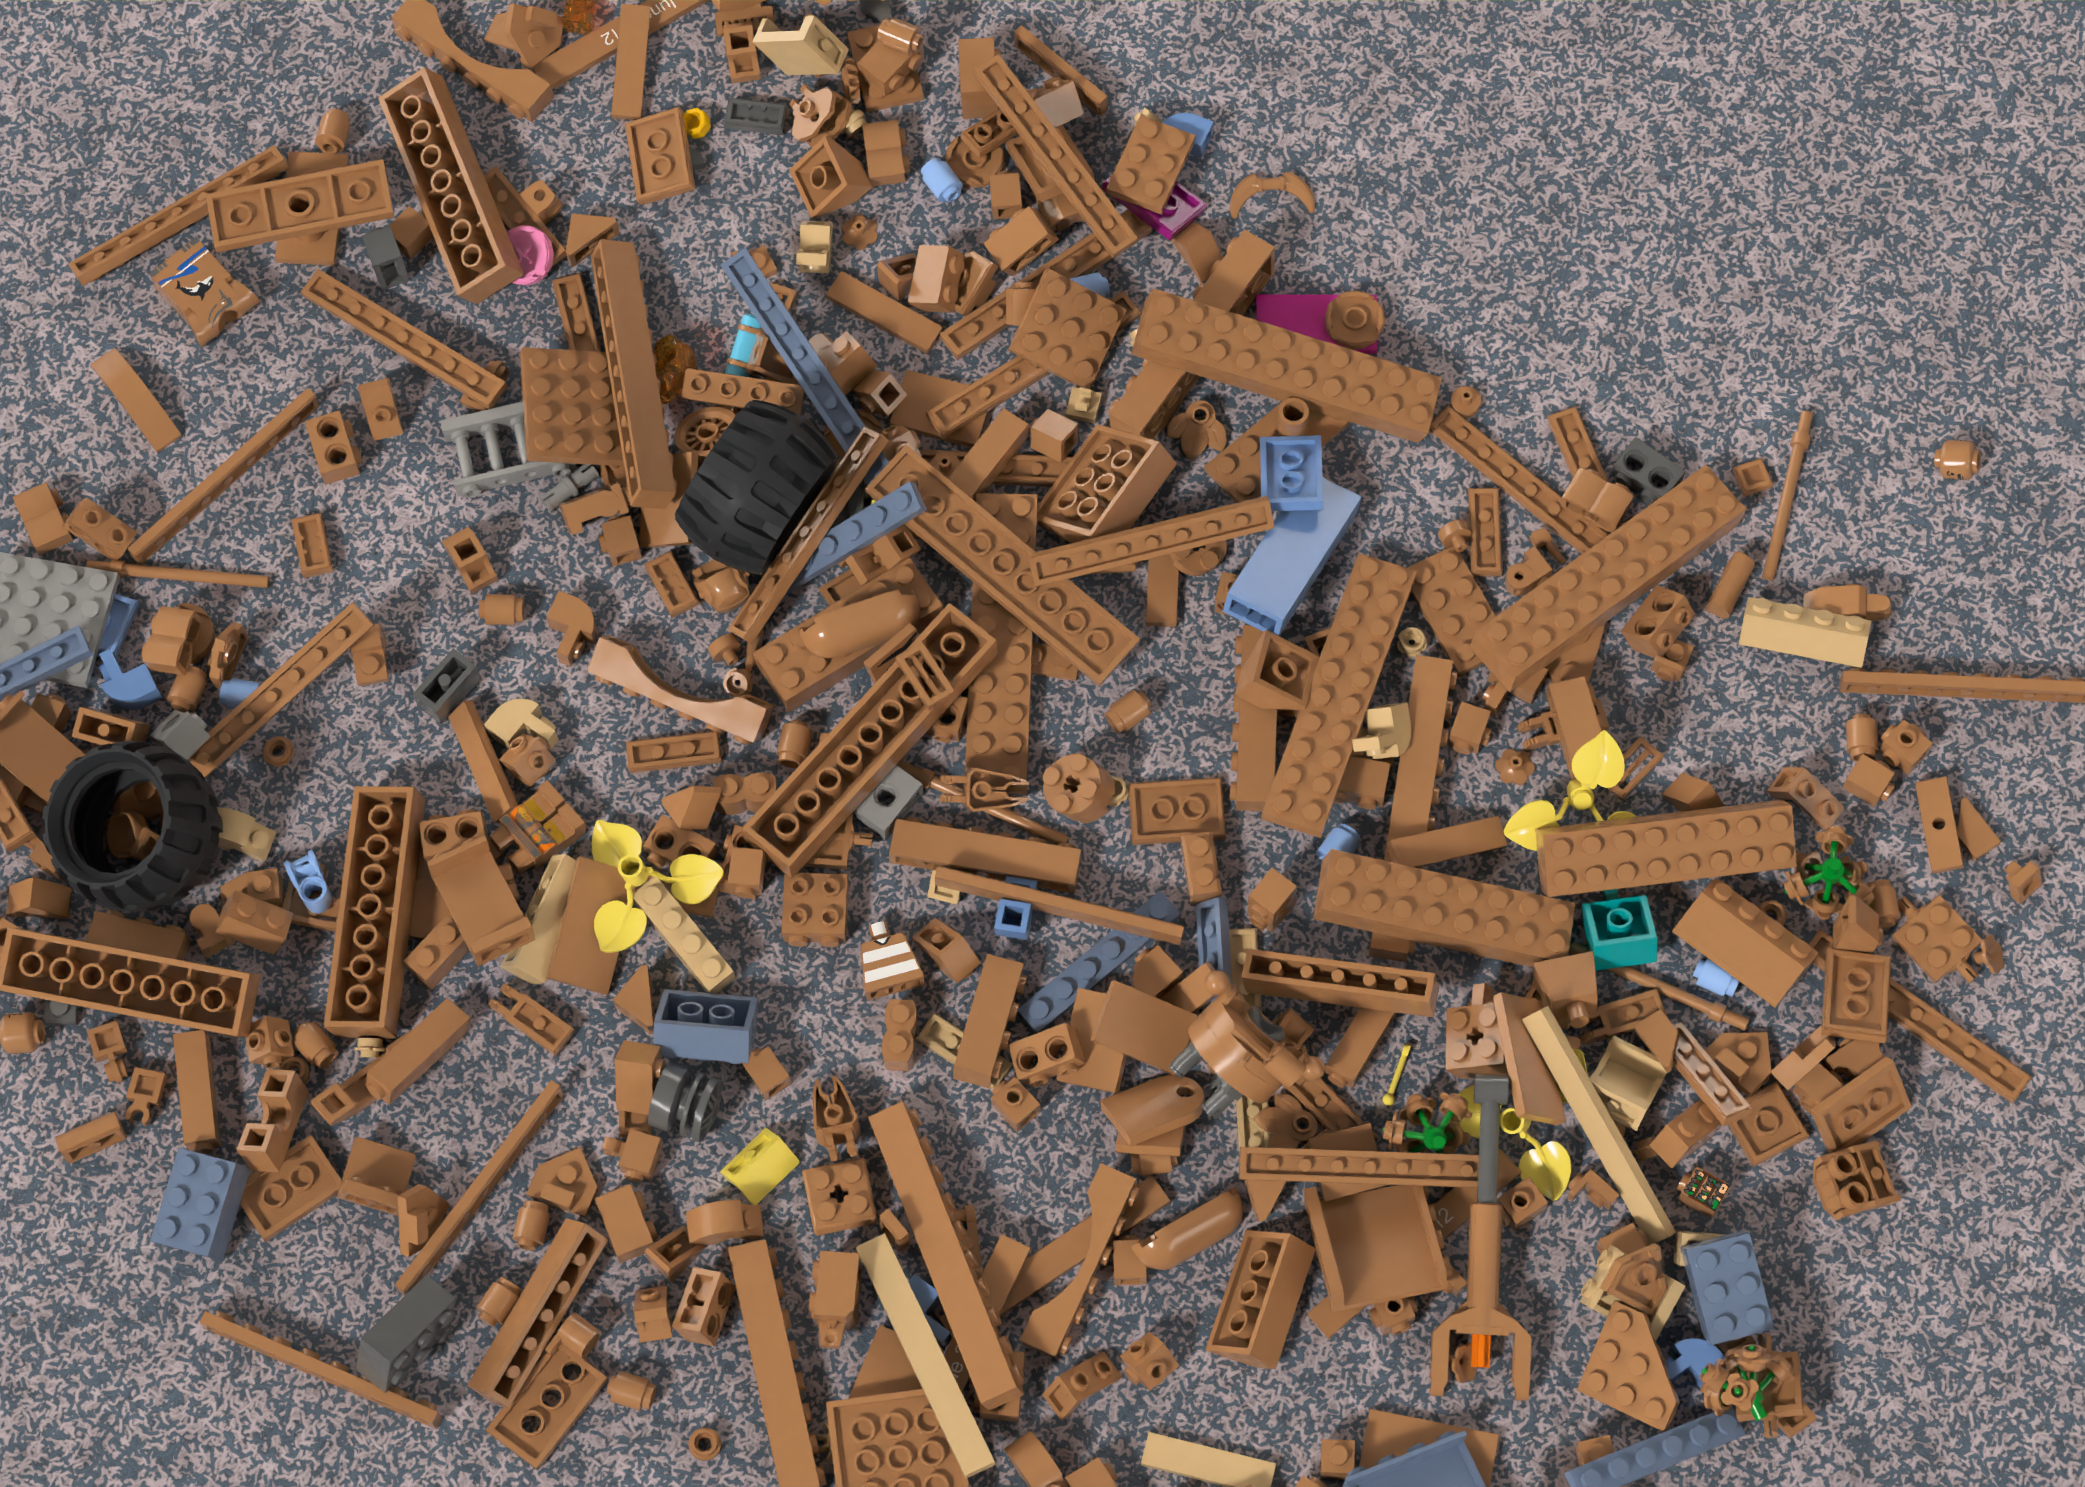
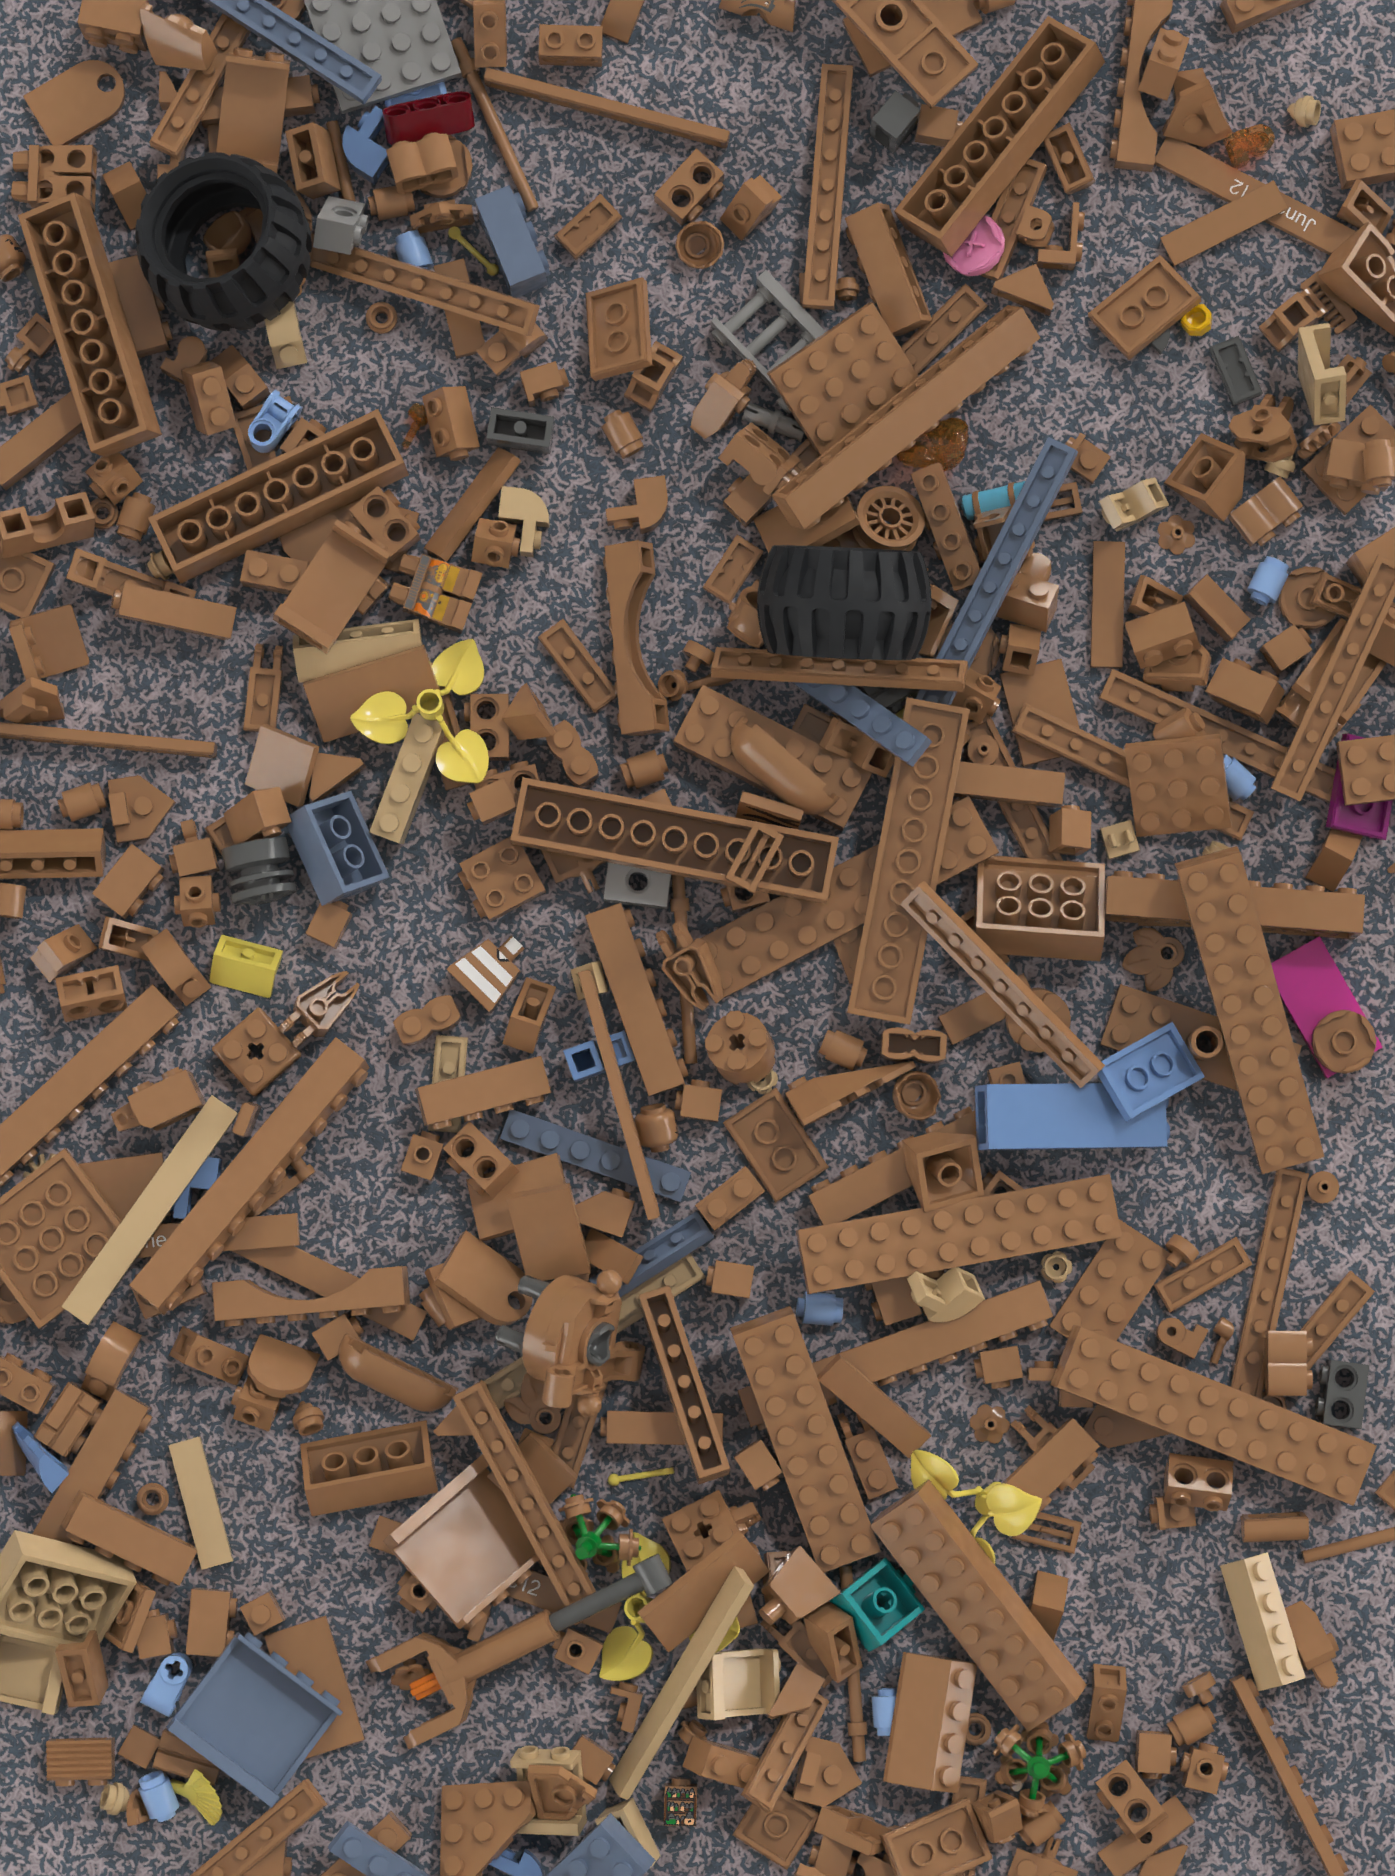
camera: 55 degrees right, 15 degrees up
none -> medium nougat brick [174,875,221,928]
none -> medium nougat tile [245,724,320,807]
none -> medium nougat tile [247,1334,321,1398]
none -> medium nougat bracket [280,417,327,454]
none -> medium nougat plate [292,1401,325,1436]
none -> medium nougat bar [326,121,356,201]
none -> dark red beam [382,91,475,145]
none -> clear orange hand [401,403,428,448]
none -> medium nougat brick [422,386,480,461]
none -> medium nougat tile [433,259,485,359]
none -> light yellow hinge [448,226,499,276]
none -> sand blue brick [475,185,550,298]
none -> medium nougat brick [520,361,570,407]
none -> medium nougat brick [538,24,603,67]
none -> medium nougat tile [585,277,652,381]
none -> medium nougat head [634,1103,679,1153]
none -> medium nougat hair [675,221,724,269]
none -> medium nougat brick [675,1079,722,1122]
none -> medium nougat hinge [690,358,757,439]
none -> medium nougat brick [733,1438,782,1491]
none -> medium nougat wedge [785,1061,916,1128]
none -> medium nougat slope [804,1601,863,1683]
none -> medium nougat hinge [837,1413,898,1500]
none -> medium nougat brick [845,203,933,336]
none -> medium nougat brick [880,1027,947,1064]
none -> medium nougat hair [892,1071,941,1121]
none -> medium nougat bracket [1036,202,1085,270]
none -> medium nougat brick [1043,122,1095,195]
none -> medium nougat brick [1095,1759,1168,1840]
none -> medium nougat brick [1138,27,1190,101]
none -> medium nougat tile [1182,1671,1216,1705]
none -> medium nougat panel [1183,574,1251,642]

